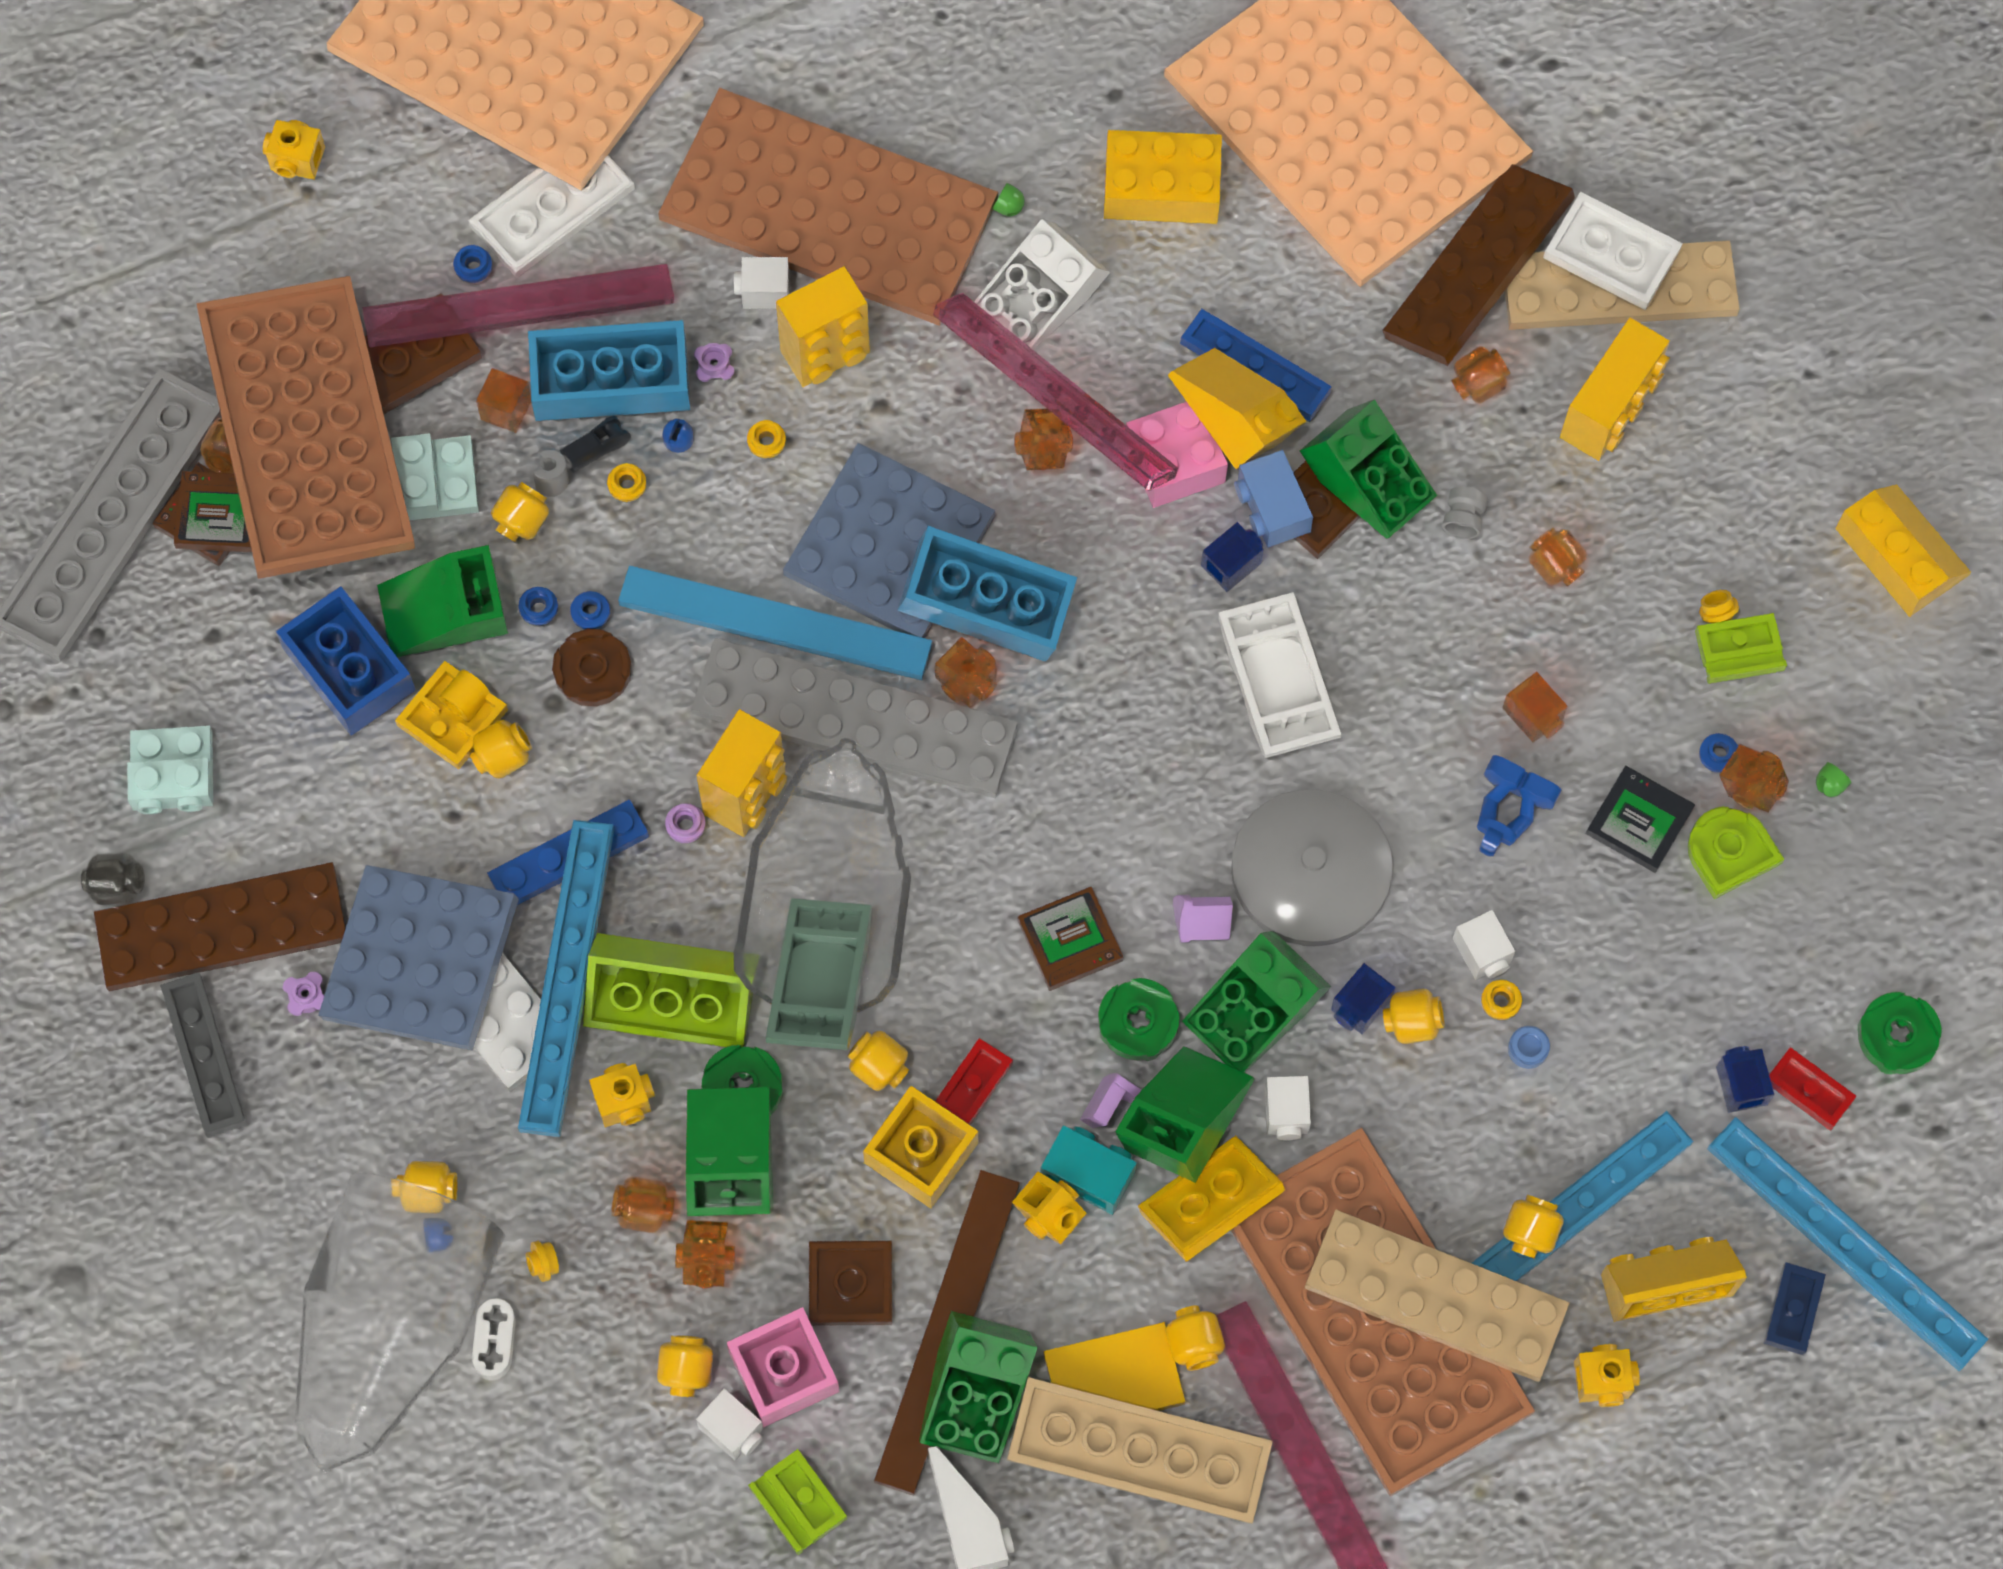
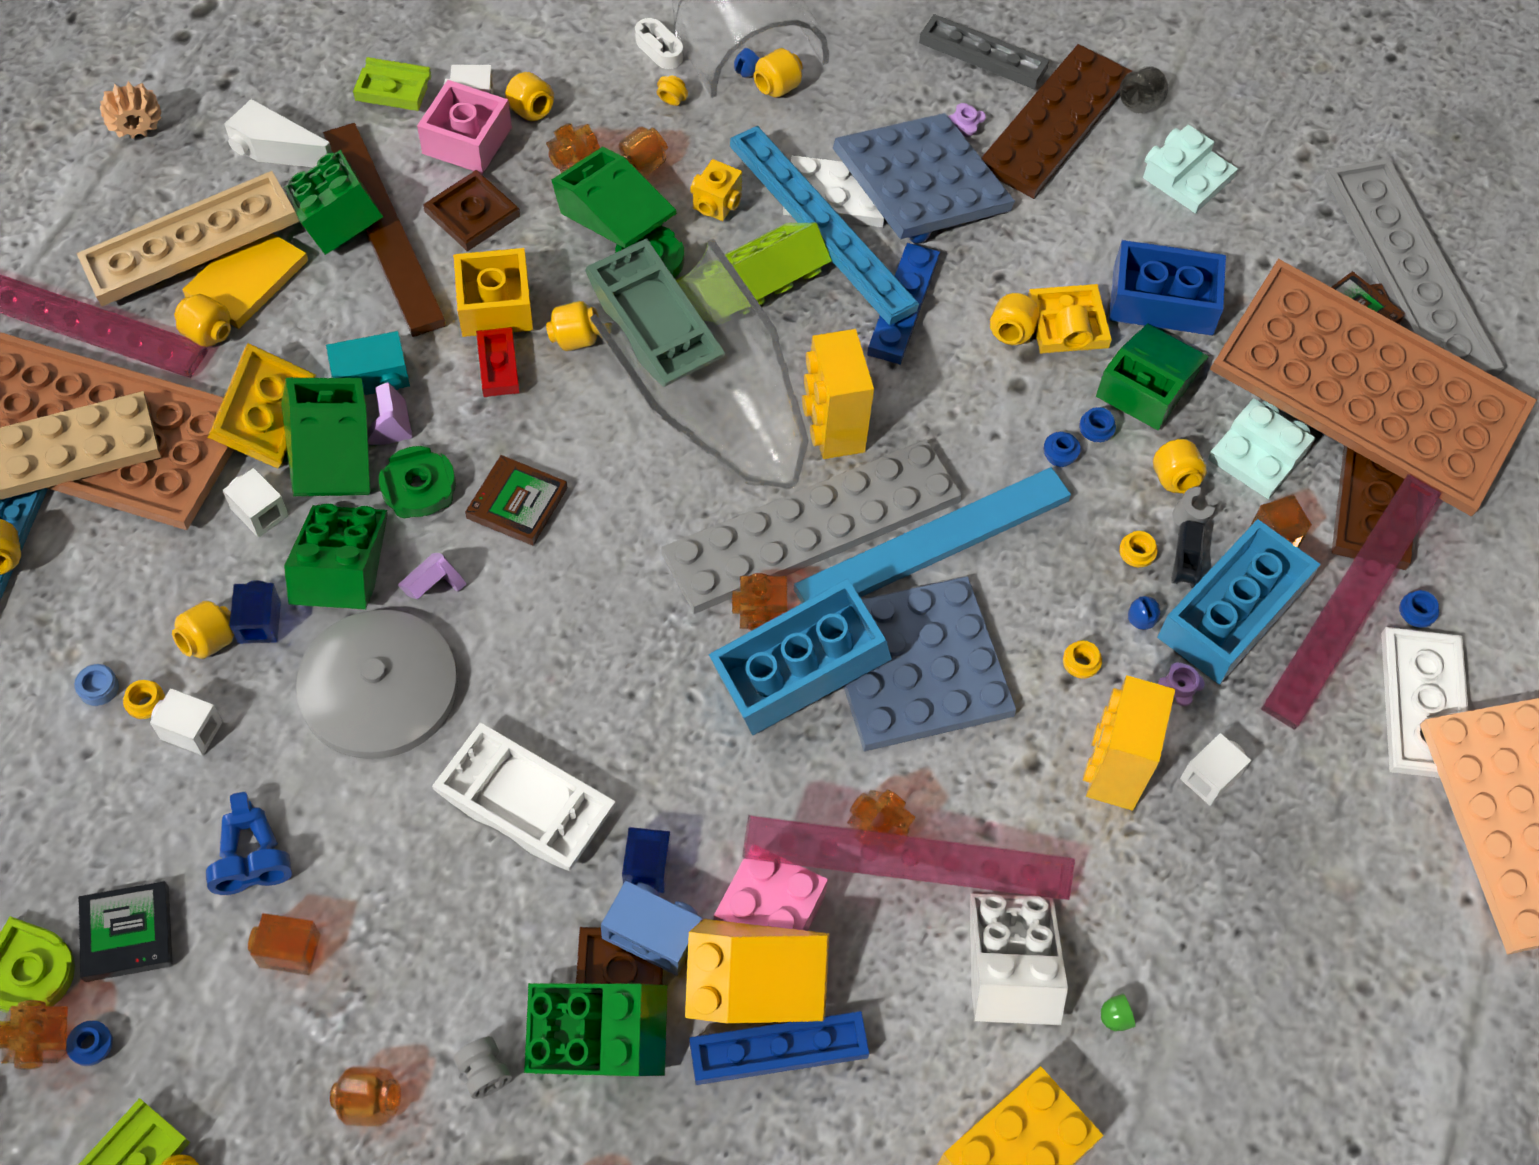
camera: 135 degrees right, 10 degrees down
reddish brown tile [552,629,632,707] -> none
nougat plate [658,88,998,326] -> none
yellow brick [1012,1171,1087,1245] -> none

